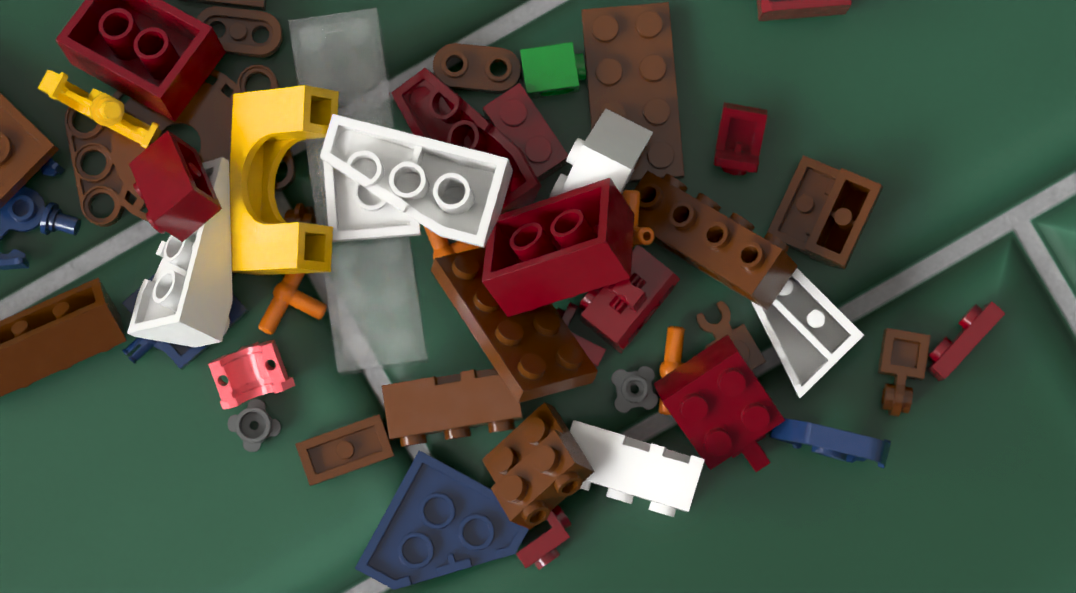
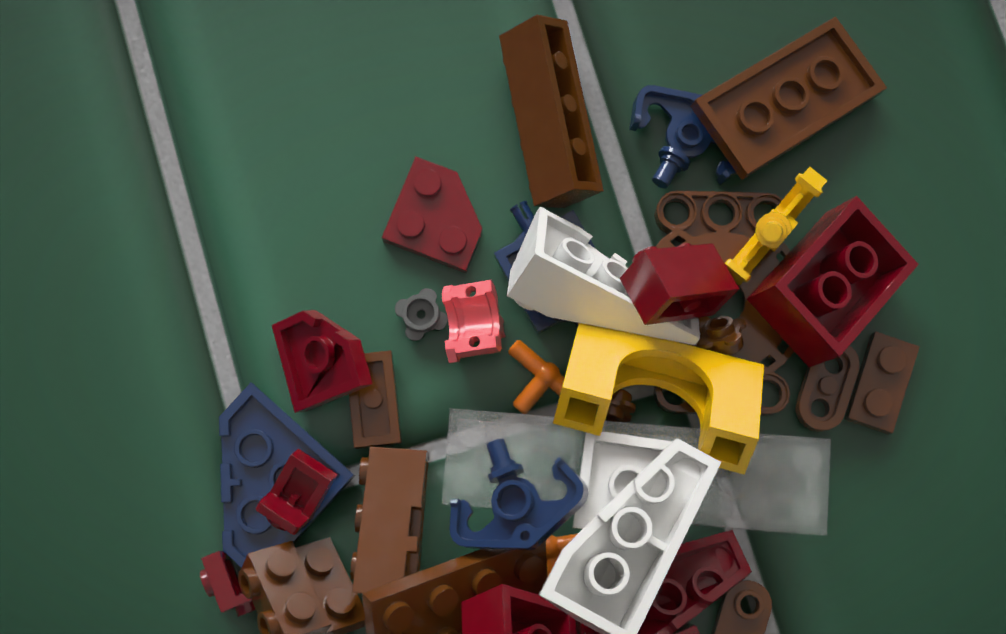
camera: 100 degrees right, 5 degrees down
none -> dark red bracket [256,448,338,535]
none -> dark red plate [271,310,373,413]
none -> dark red plate [382,156,483,273]
none -> dark blue piece [449,438,589,550]
none -> reddish brown plate [697,316,747,356]

